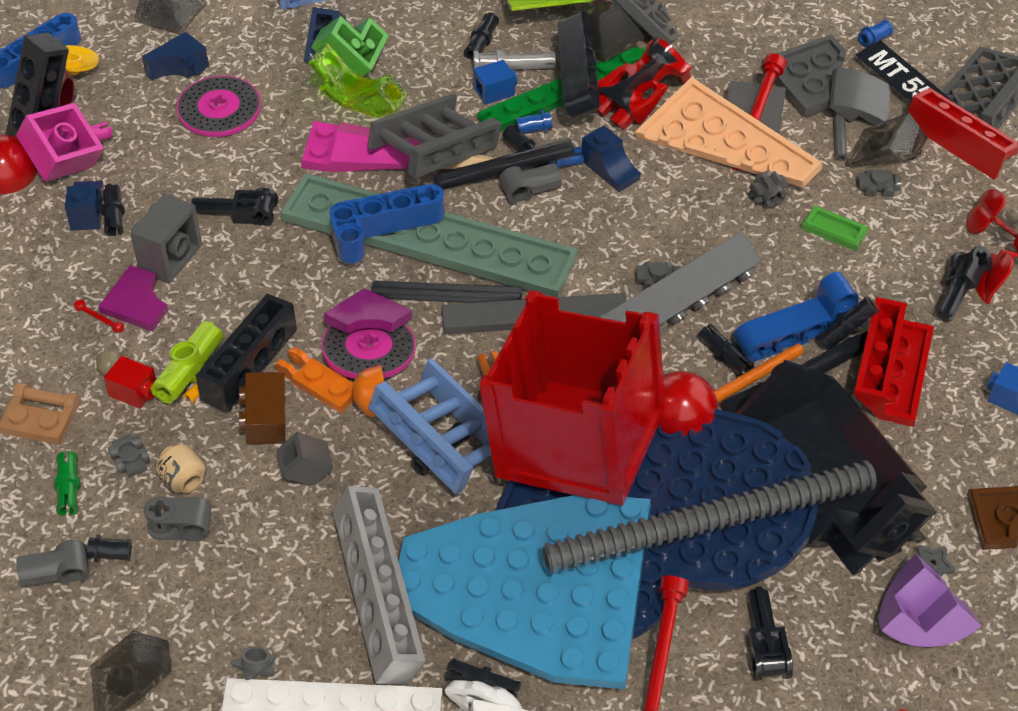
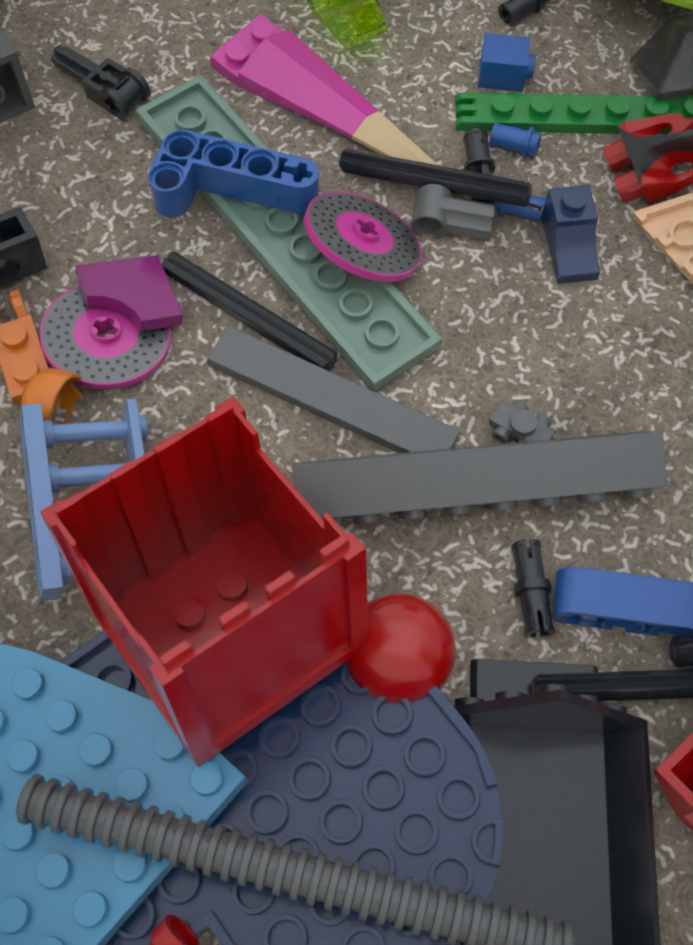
camera: 30 degrees right, 15 degrees up
dark grey fence [368,94,501,178] -> none
light grey pin [473,50,556,70] -> none
black beam [557,10,600,119] -> none
orange bar [714,343,804,403] -> none
none -> piece [304,191,422,282]

